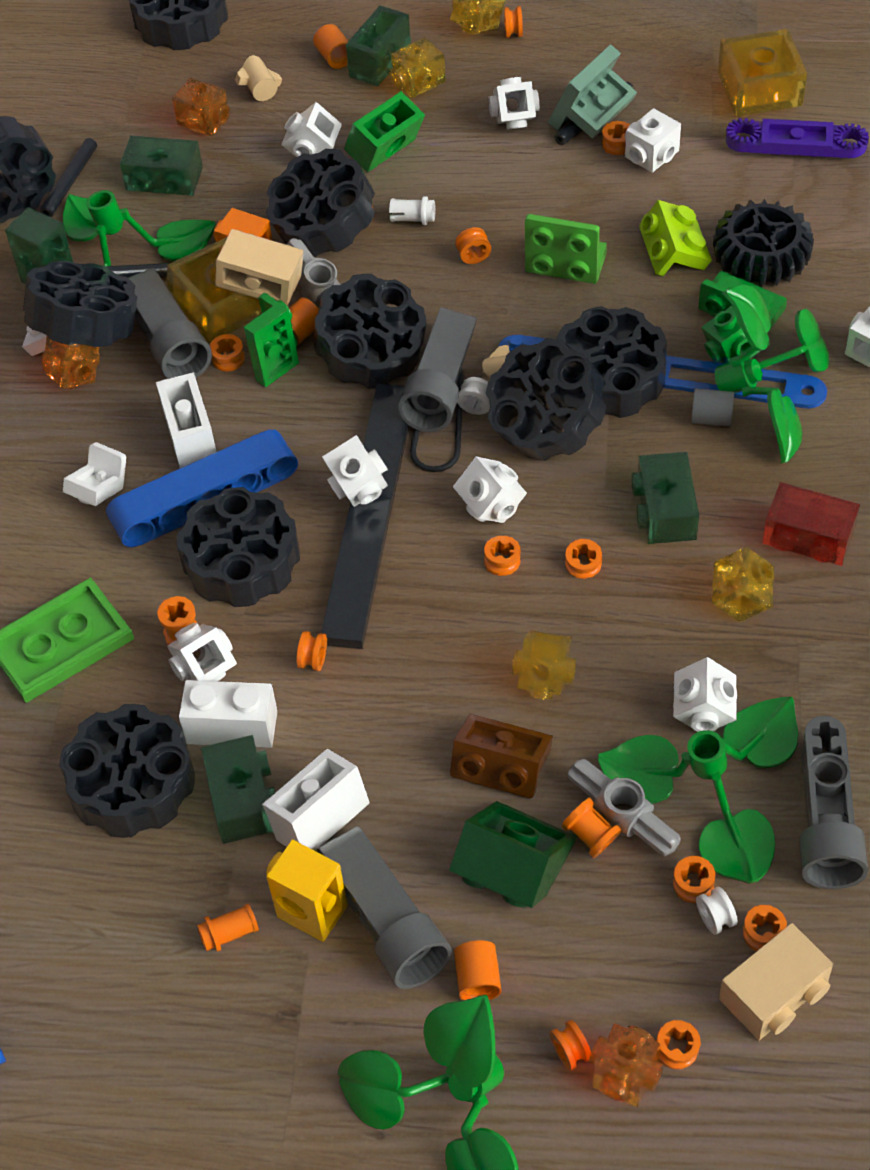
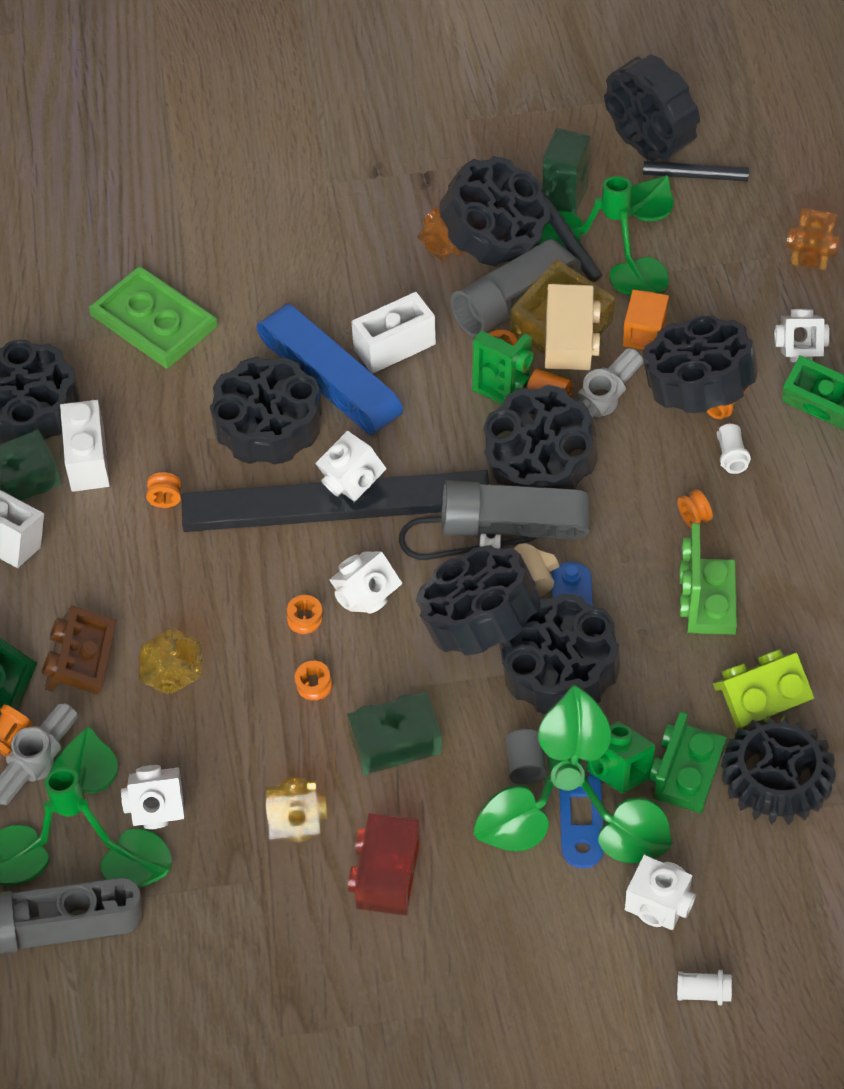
camera: 75 degrees right, 0 degrees up
white bracket [63,442,126,506] -> none
clear green brick [120,135,203,196] -> none
orange bush [157,596,197,645] -> none
white brick [167,623,237,681] -> none

